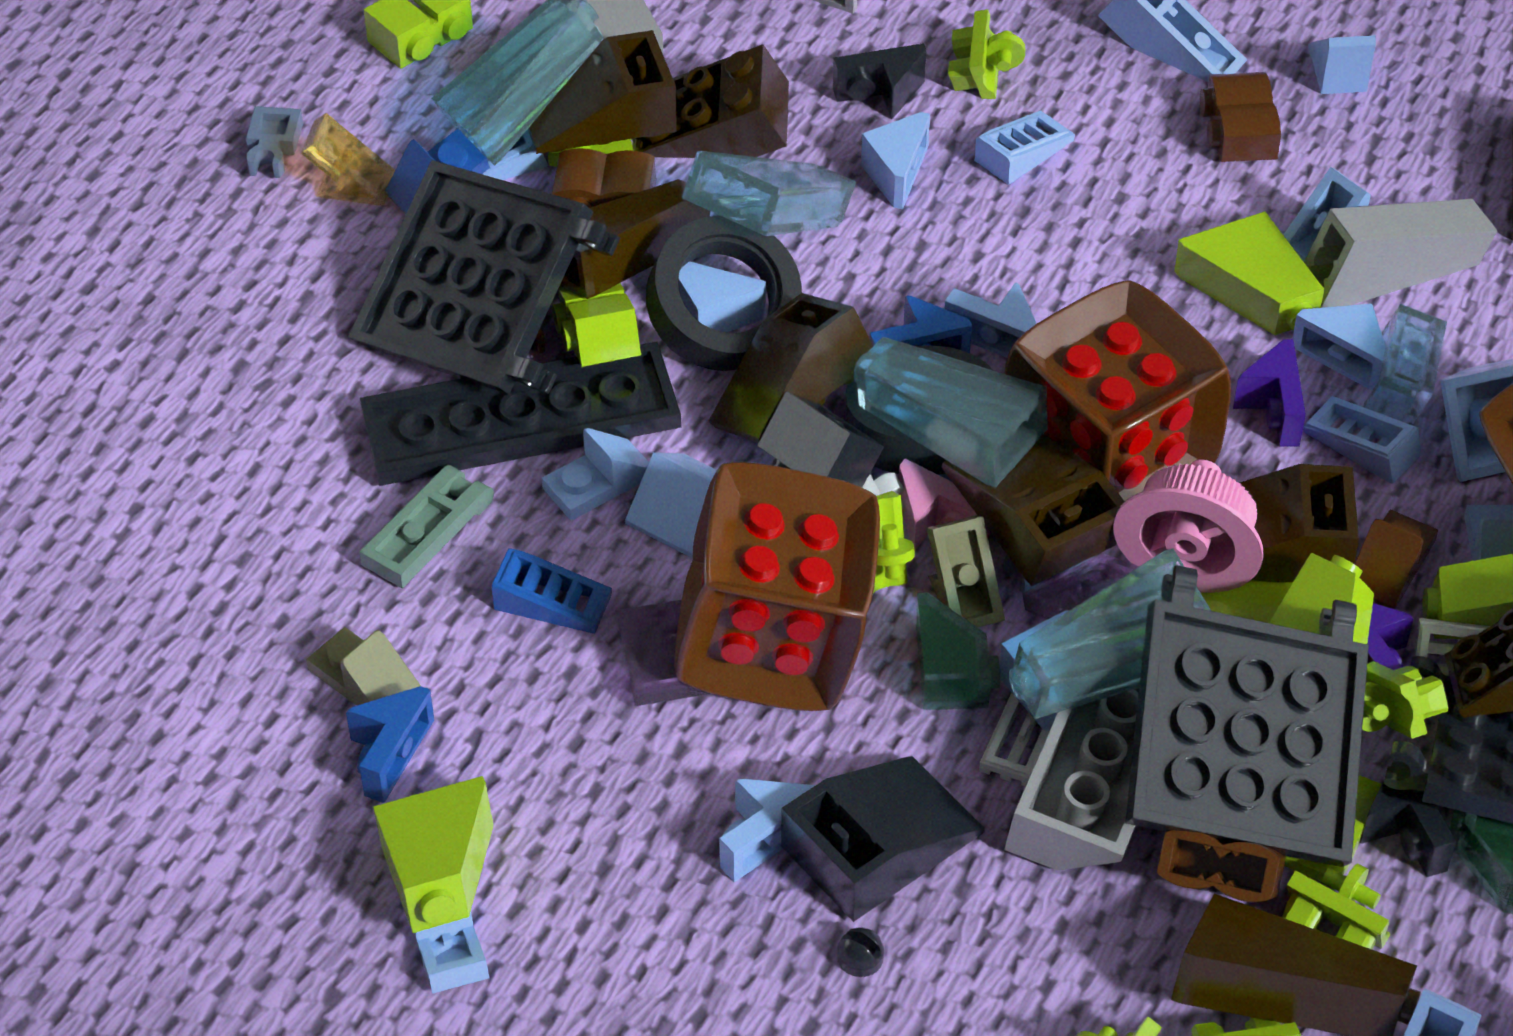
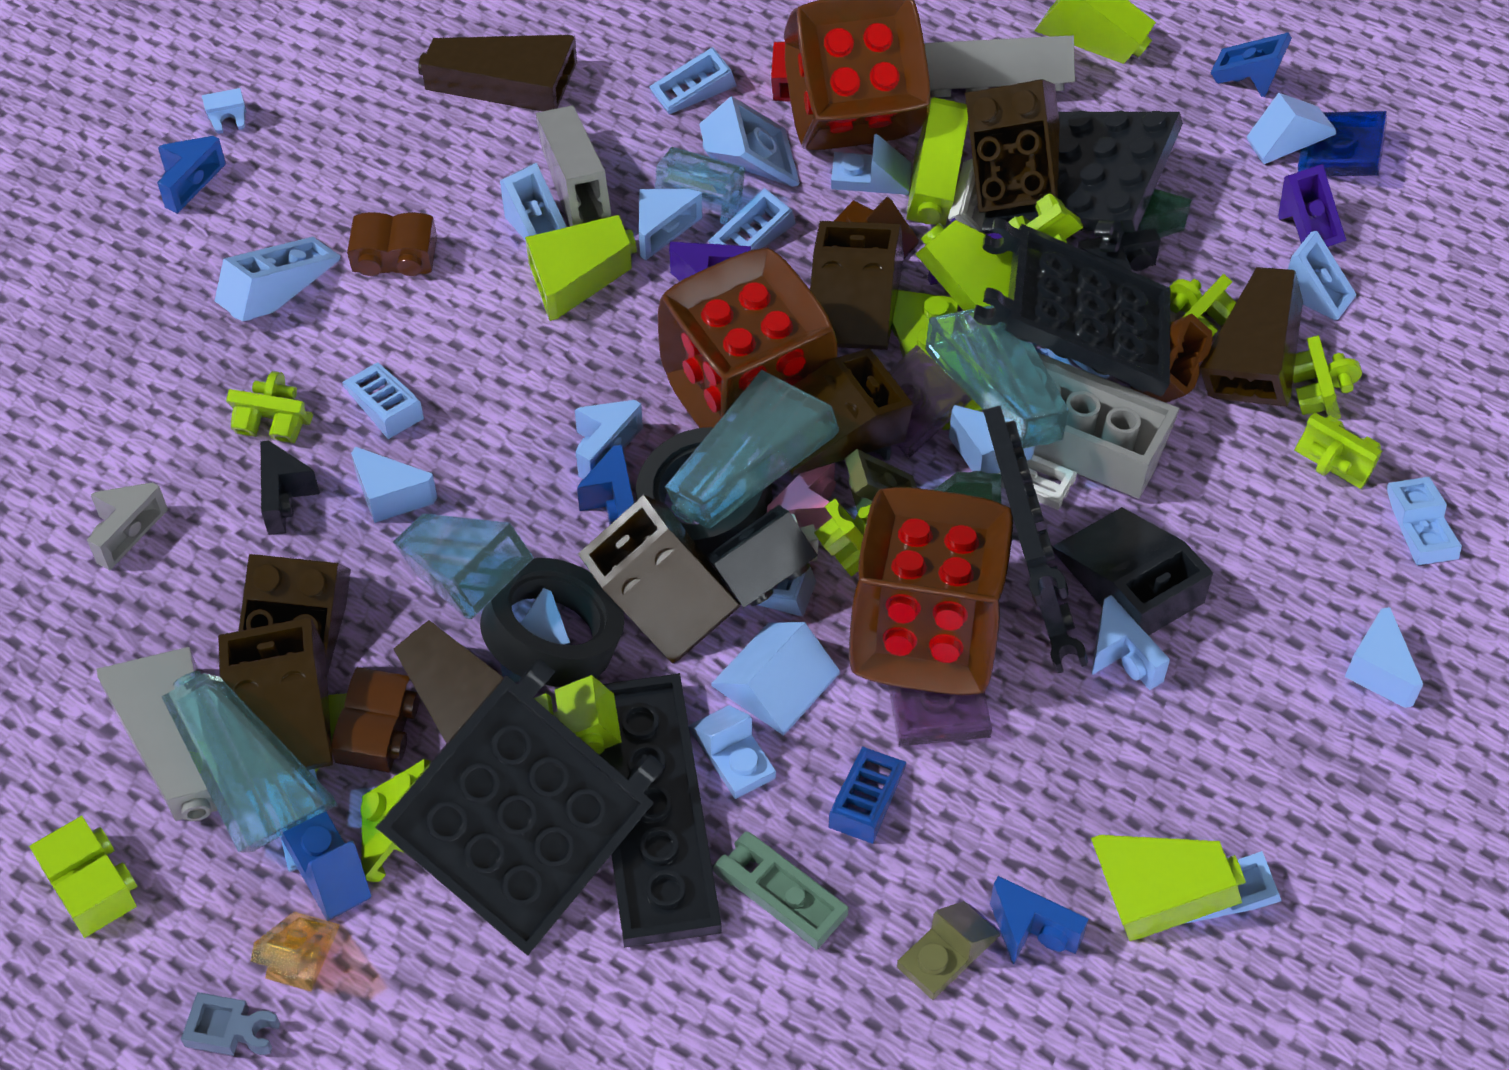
camera: 85 degrees left, 5 degrees up
black hinge [837,927,884,977] -> none
bright pink piece [1113,460,1263,593] -> none
light blue slope [1308,35,1376,94] -> none
none -> black plate [983,405,1088,673]

